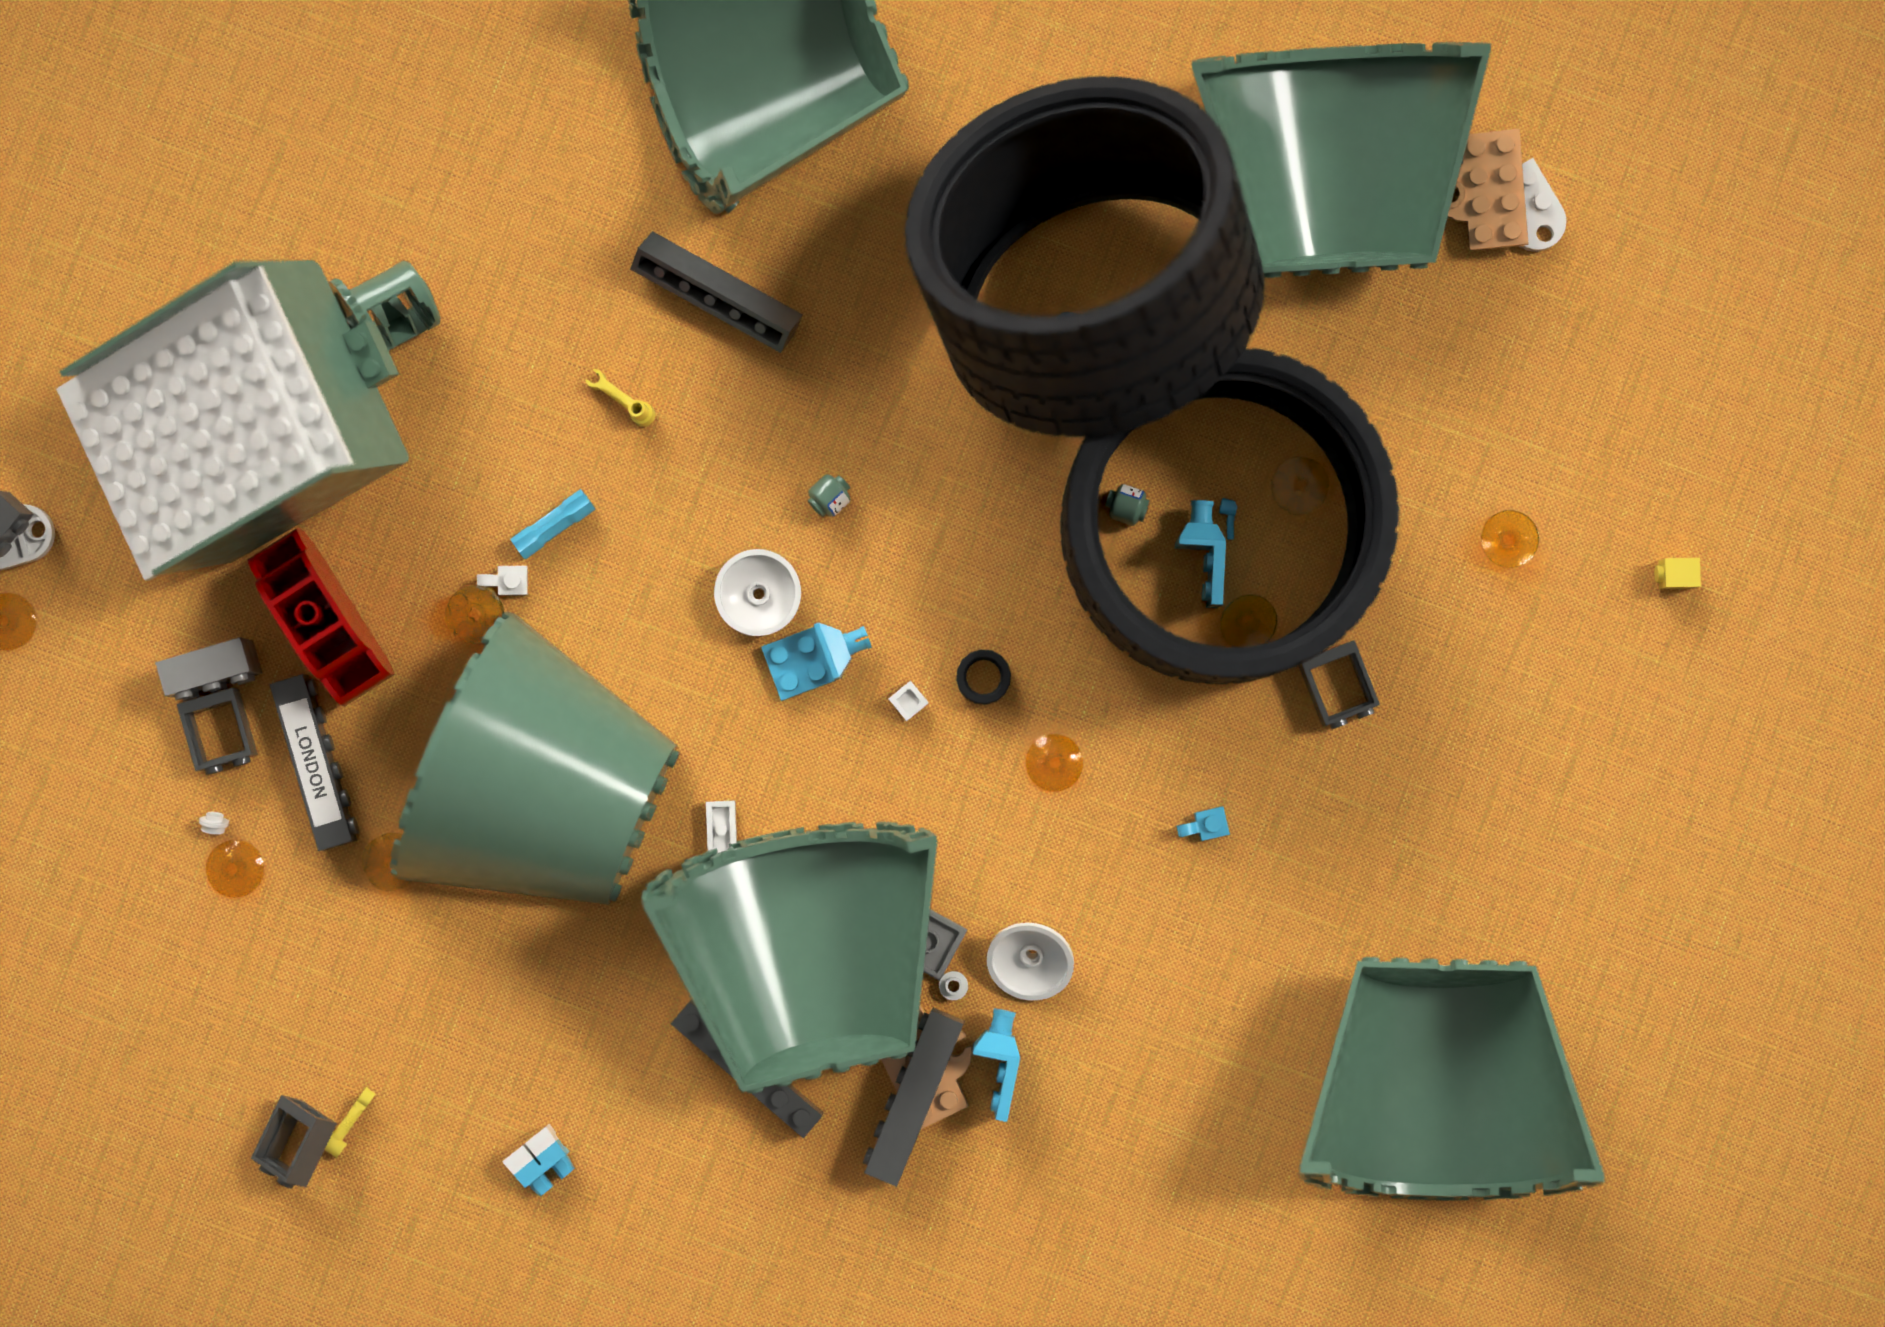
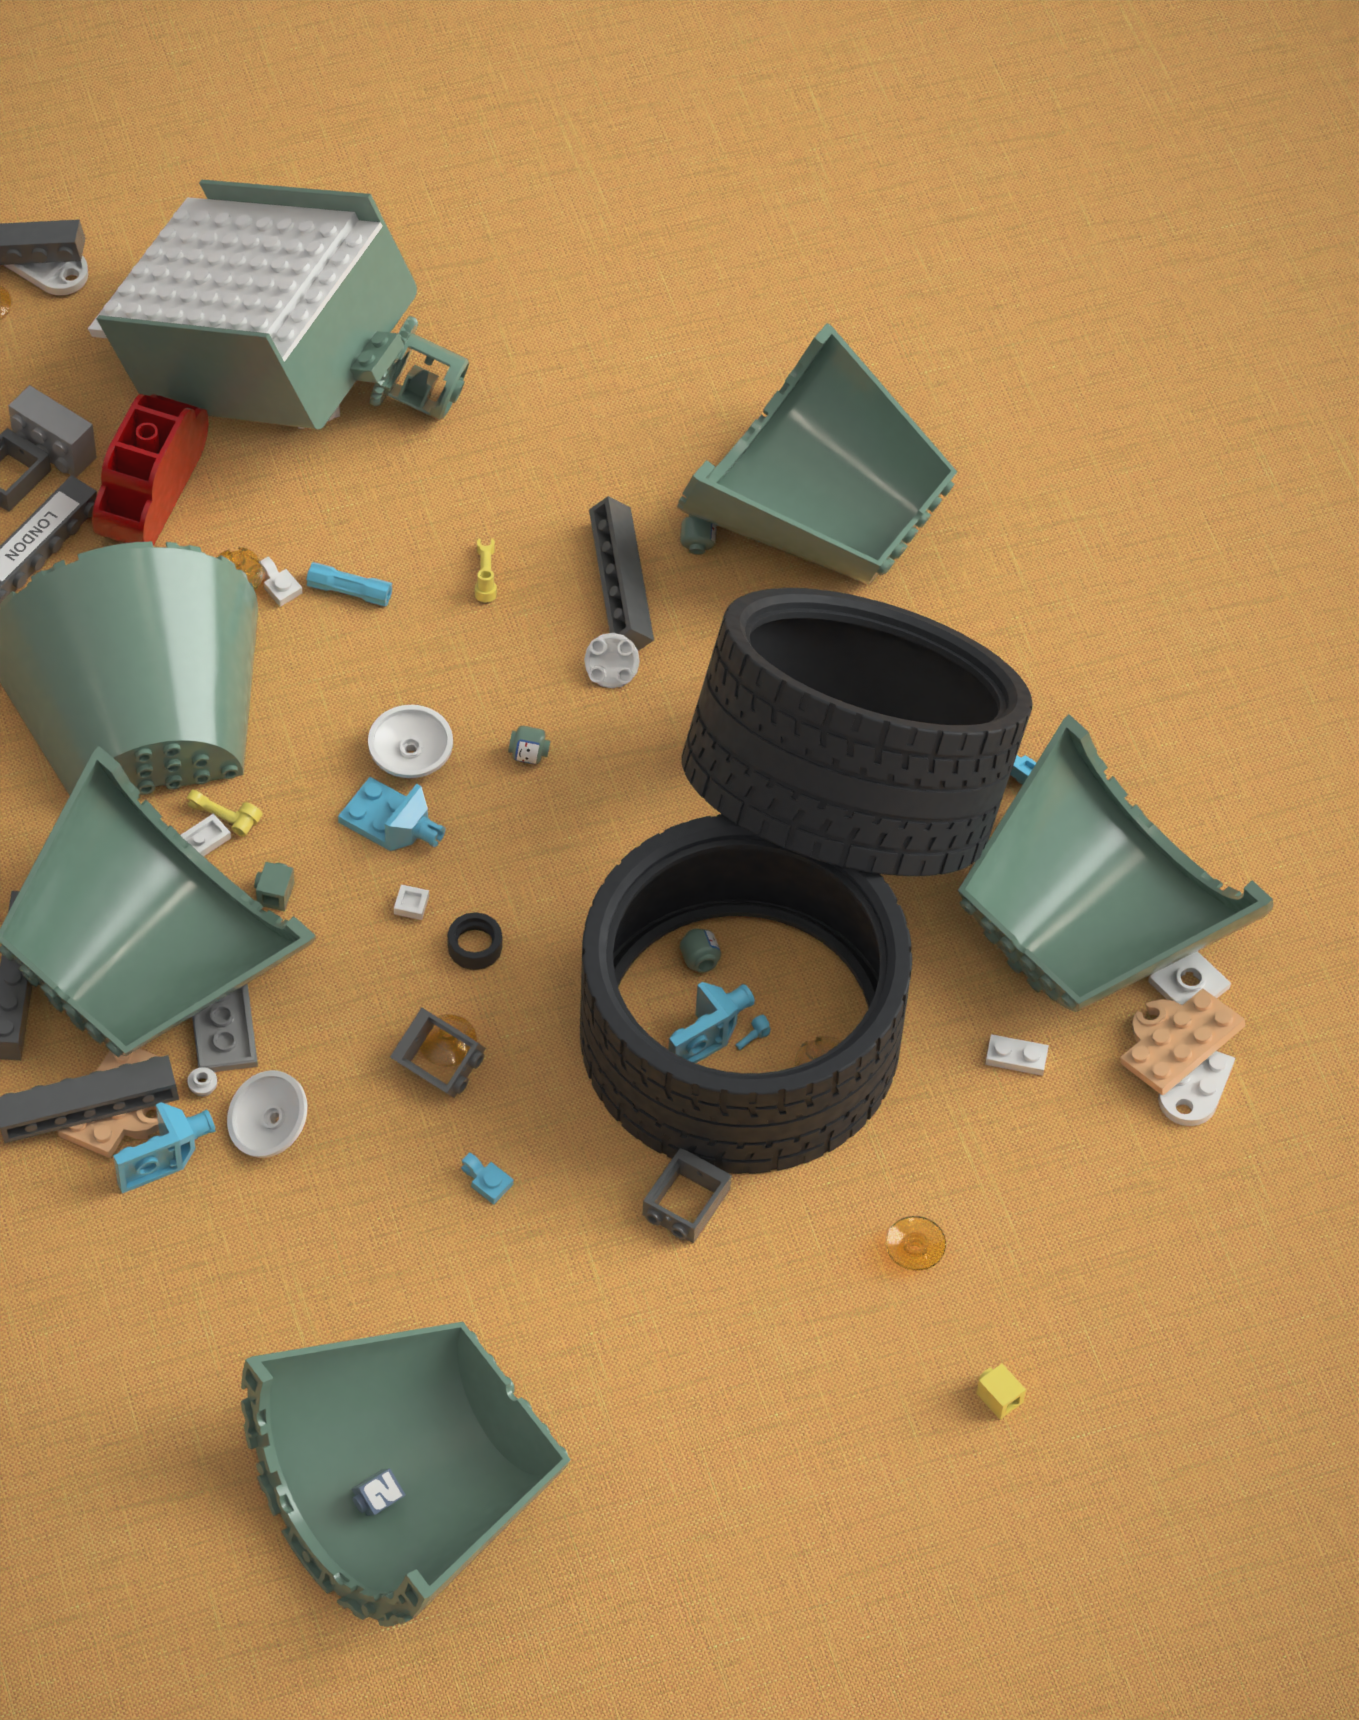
camera: 50 degrees right, 30 degrees down
none -> light yellow brick [186,789,263,837]
none -> sand green brick [254,862,295,911]
none -> brick [351,1468,405,1516]
none -> dark grey window [390,1007,486,1098]
none -> white dish [584,633,640,688]
none -> white plate [985,1034,1049,1076]

